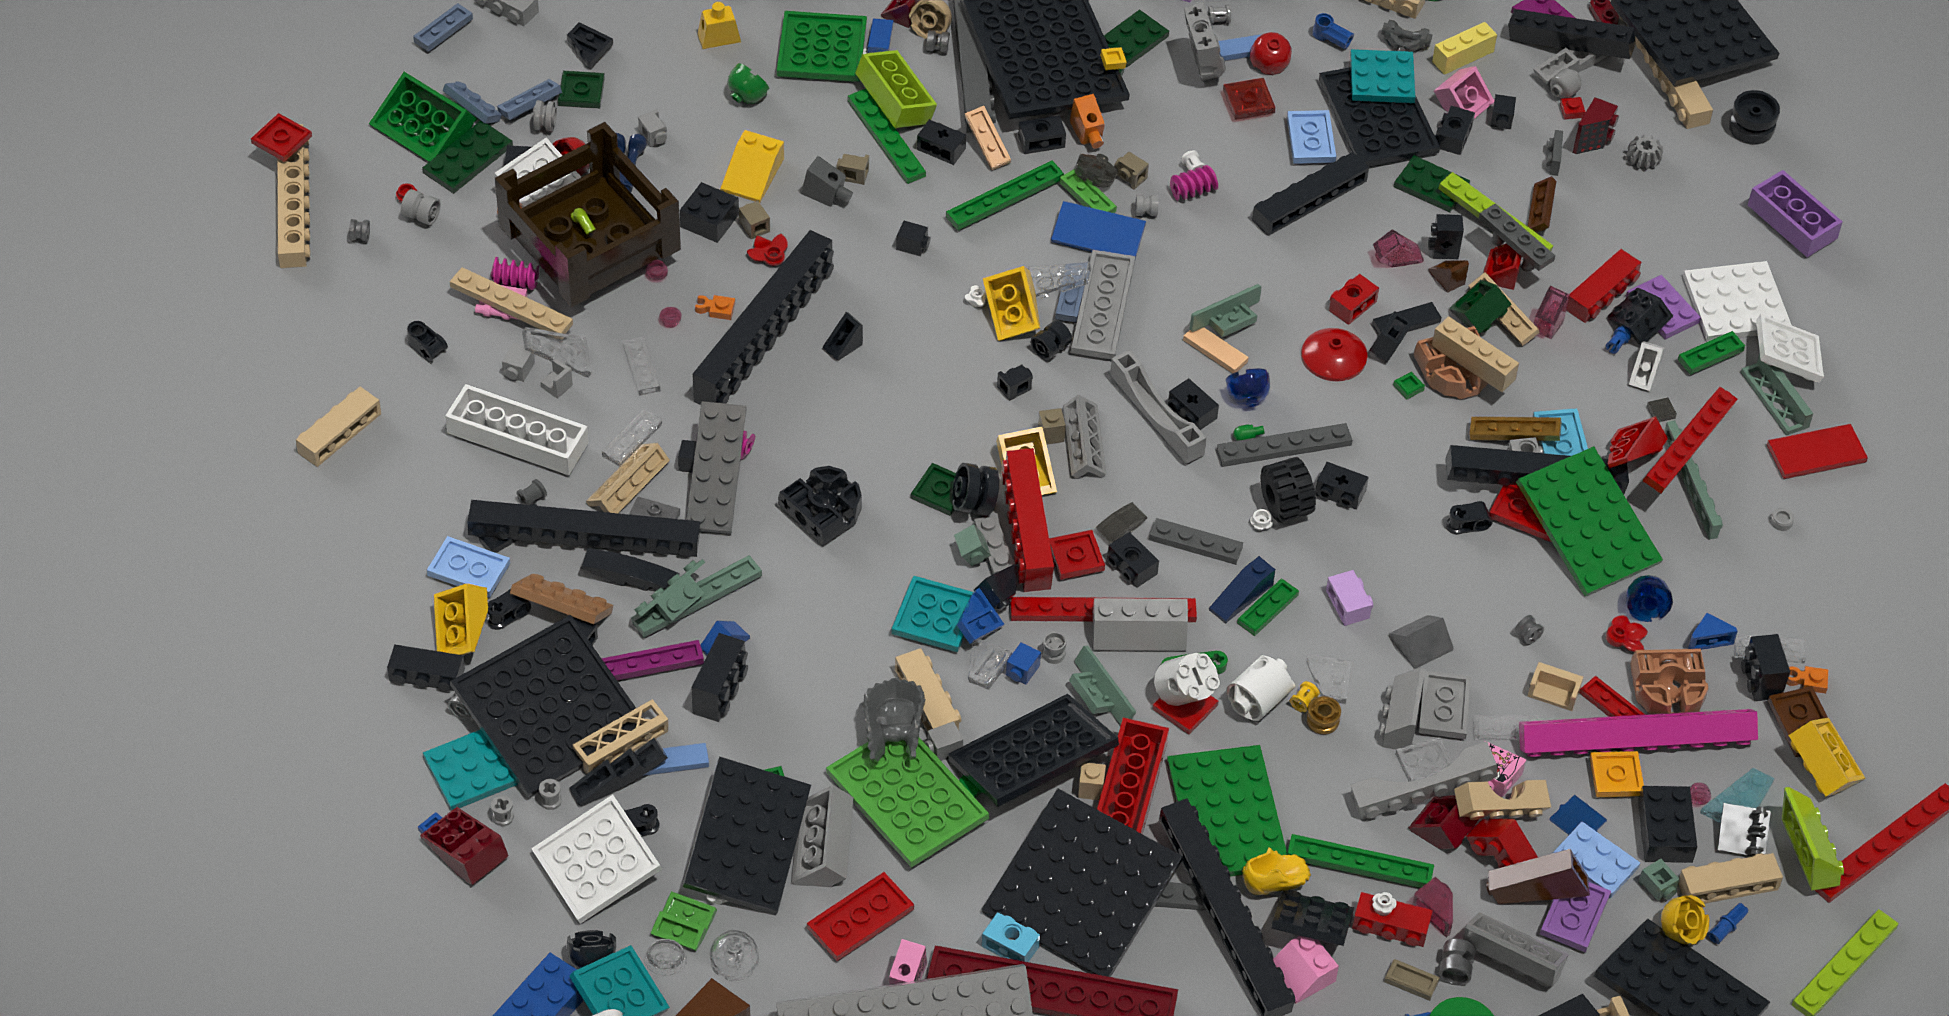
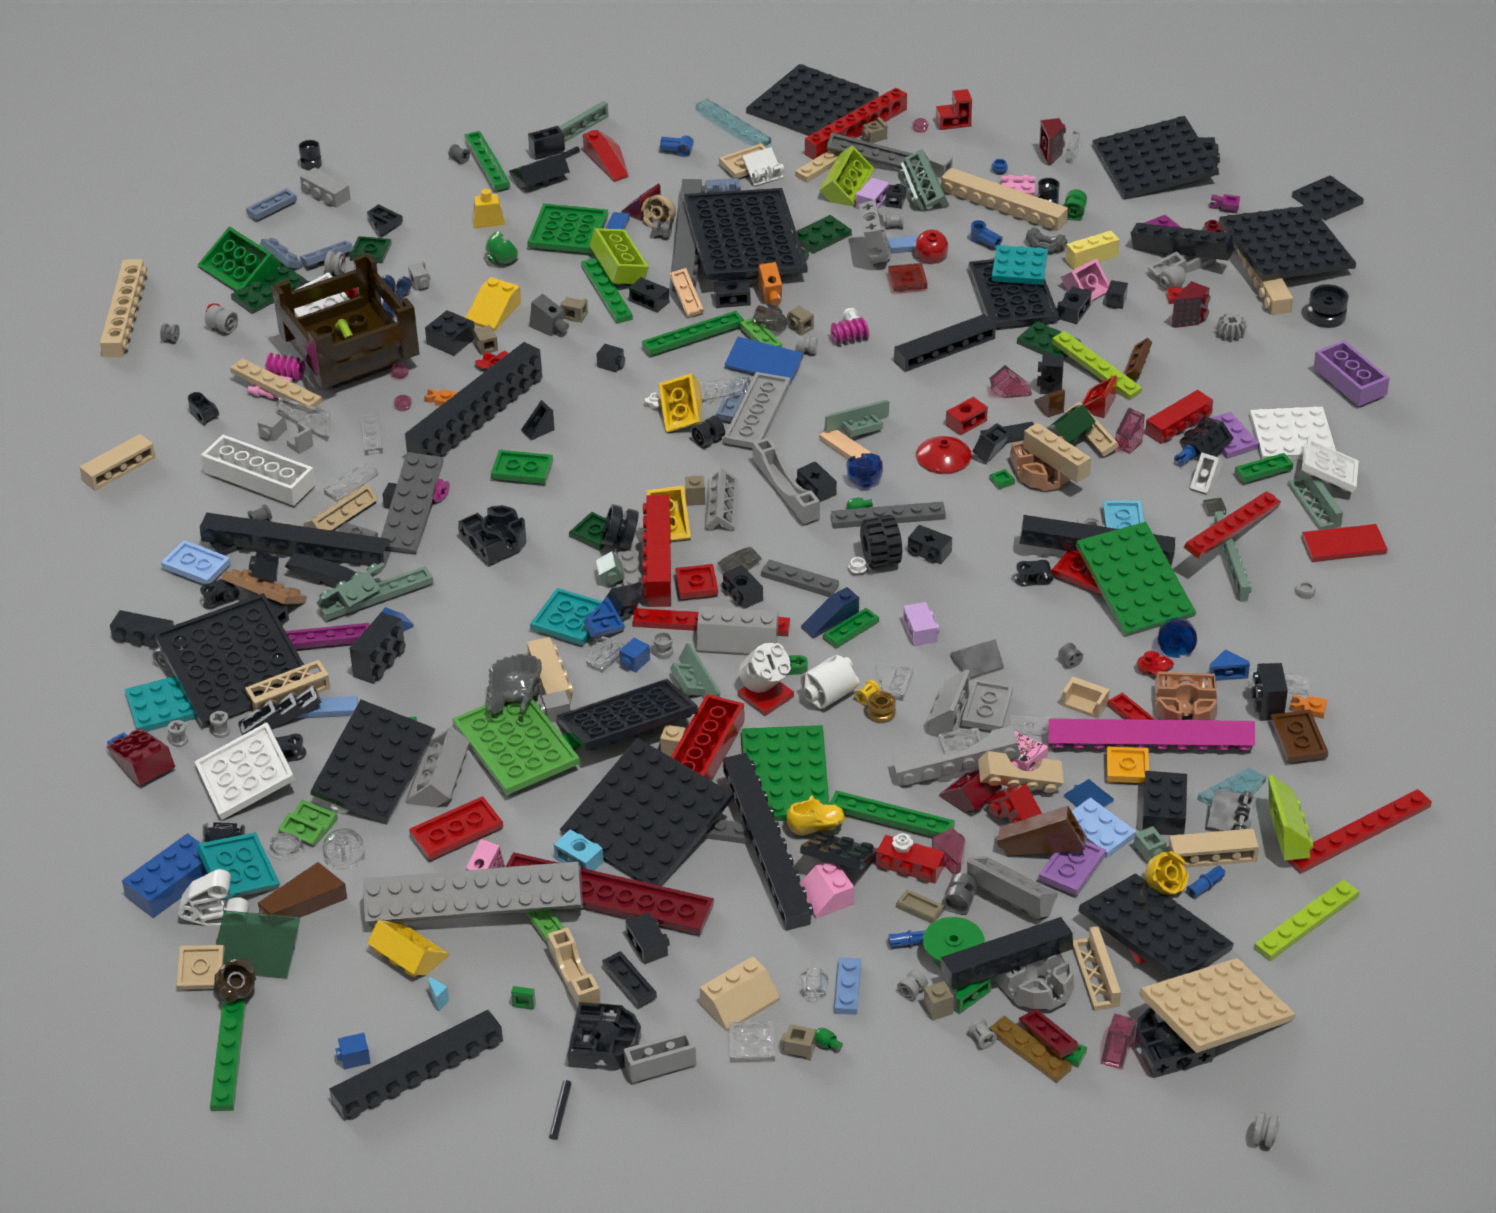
camera: 10 degrees right, 10 degrees down
red plate [251,113,312,162] -> none
yellow slope [434,583,488,655] -> none
black brick [997,364,1033,401] -> none
yellow plate [1100,47,1127,70] -> none
light blue plate [1287,110,1336,164] -> none
pearl gold plate [1469,417,1562,441] -> none
dark grey plate [1479,203,1555,272] -> none
dark grey plate [1546,130,1563,176] -> none
red wedge [1608,416,1668,468] -> none
clear pink plate [1690,783,1711,805] -> none
yellow slope [1788,718,1866,797] -> none
none -> black brick [248,551,279,582]
none -> green plate [491,450,553,484]

